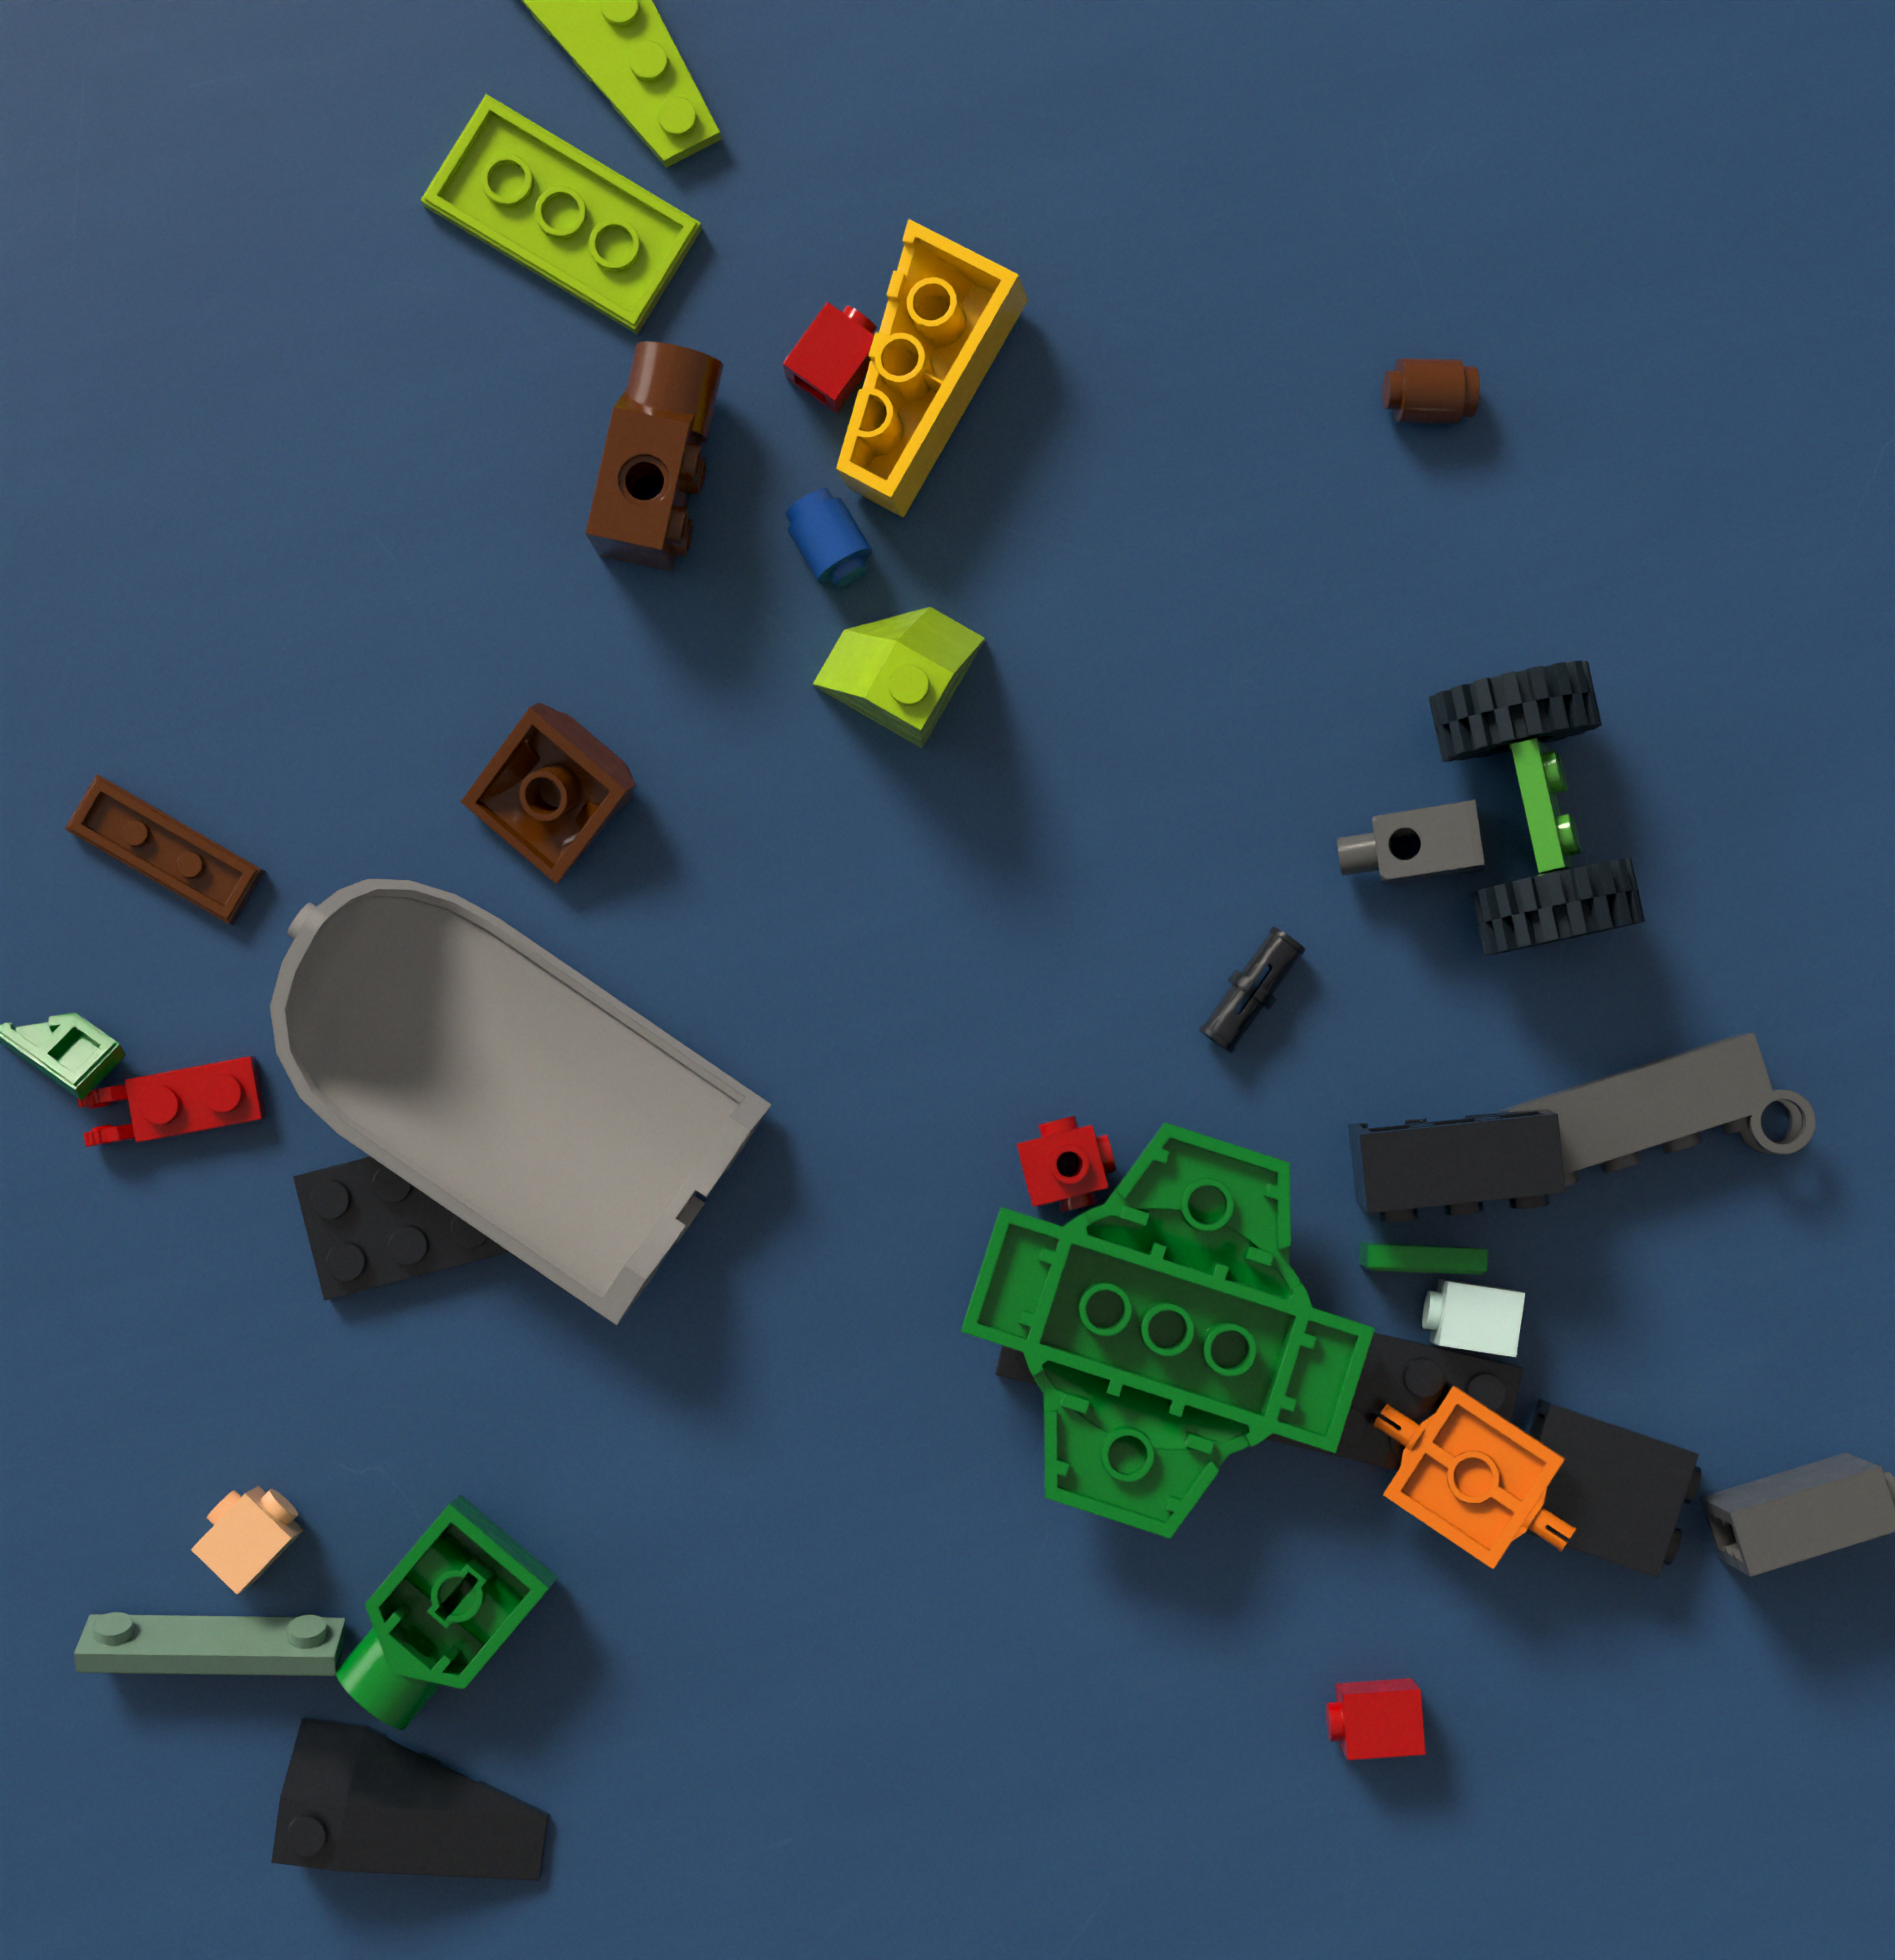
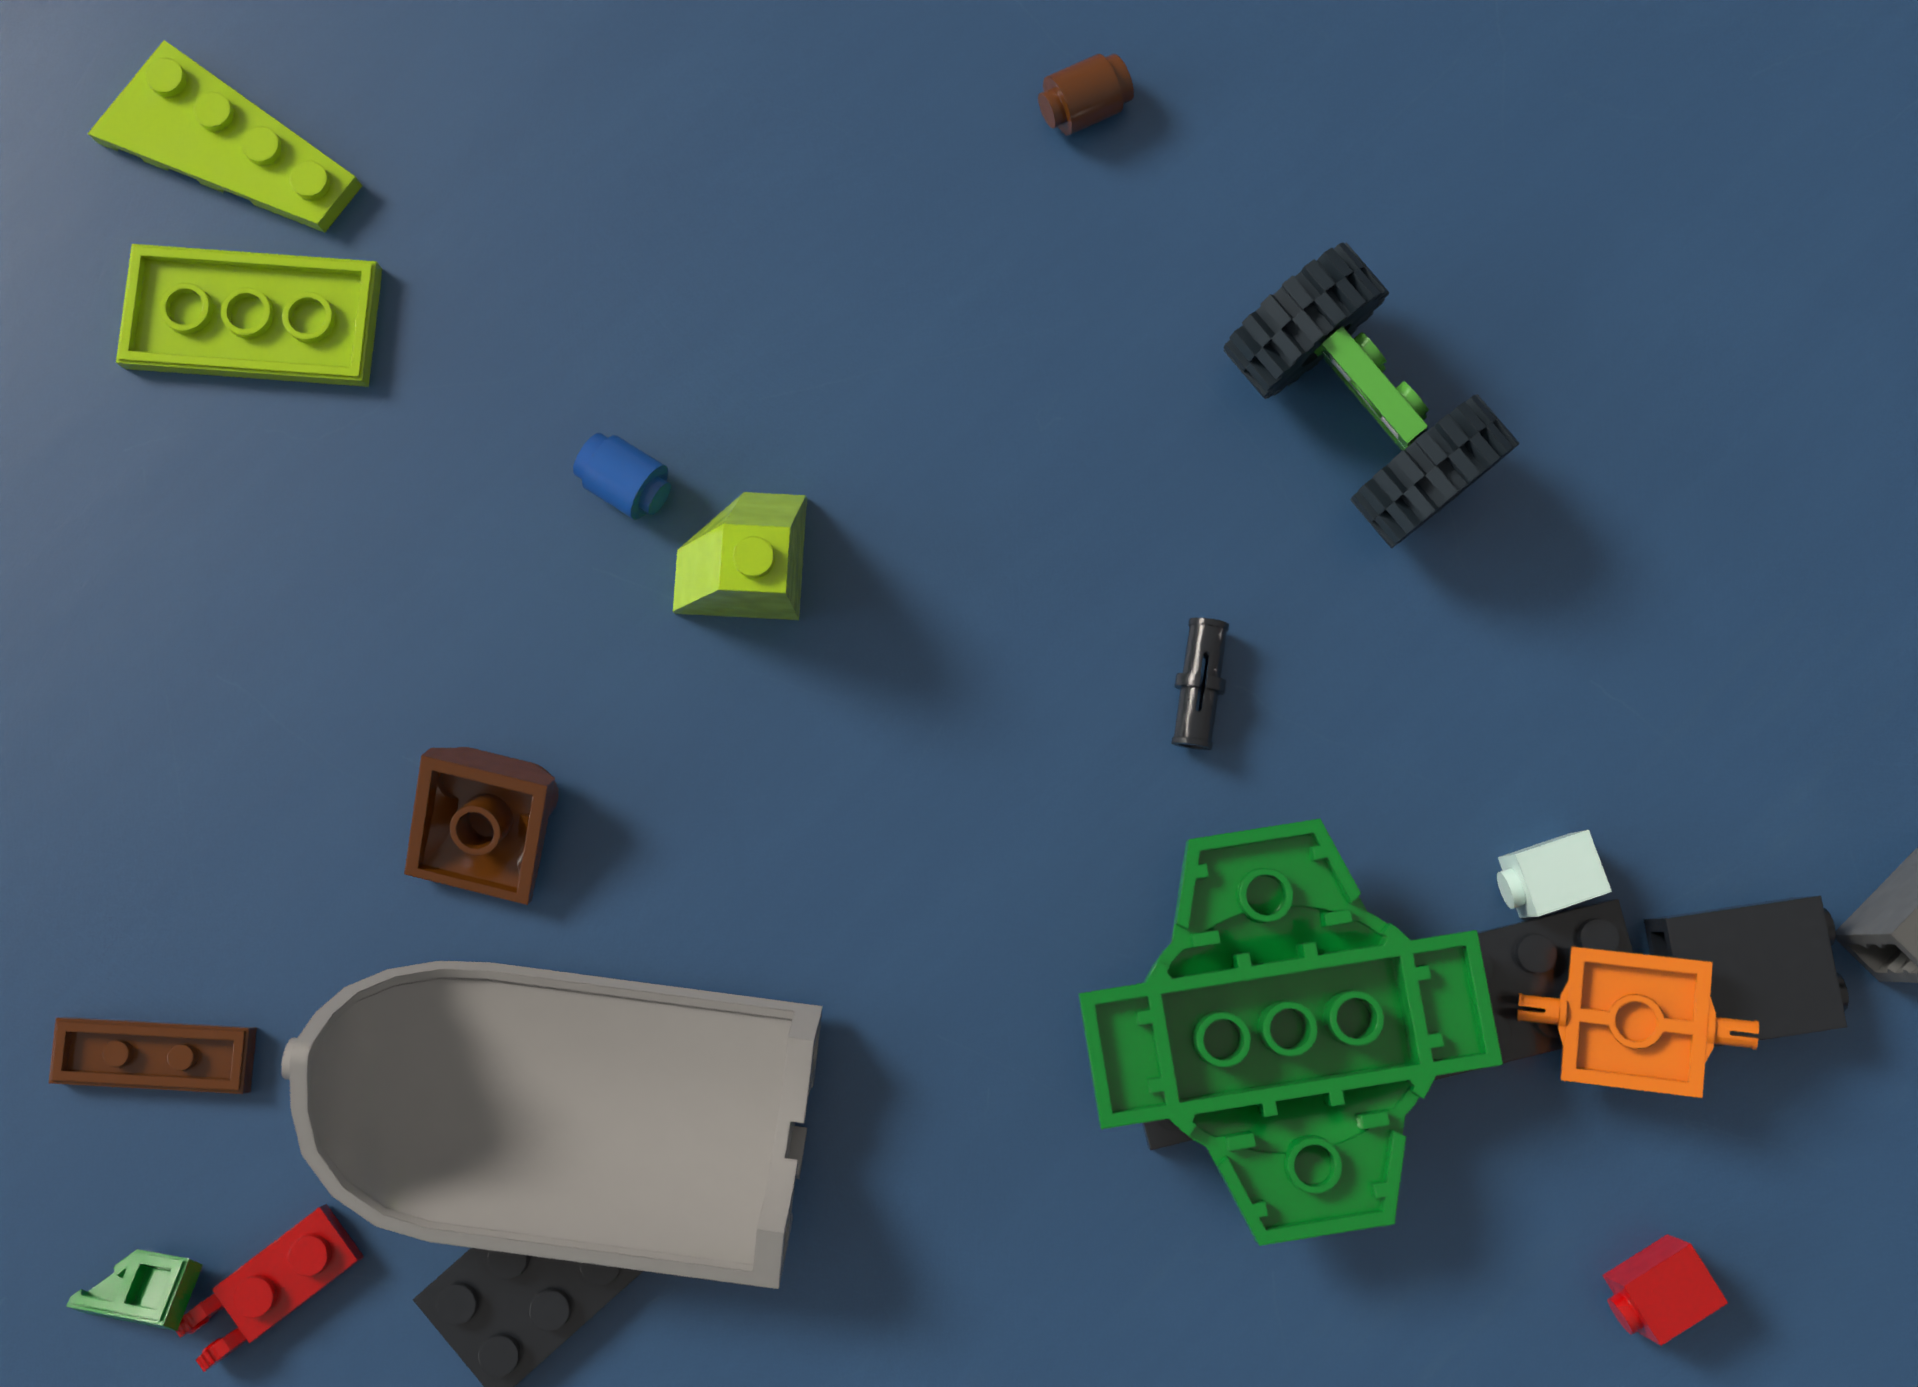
camera: 25 degrees left, 5 degrees down
reddish brown brick [585,342,724,572] -> none
red brick [783,302,877,414] -> none
yellow wedge [836,219,1028,518] -> none
red brick [1016,1116,1116,1212] -> none
dark grey torso [1337,800,1485,885] -> none
black wedge [1348,1109,1566,1222] -> none
green tile [1359,1242,1488,1275] -> none
dark grey hinge [1498,1033,1816,1187] -> none

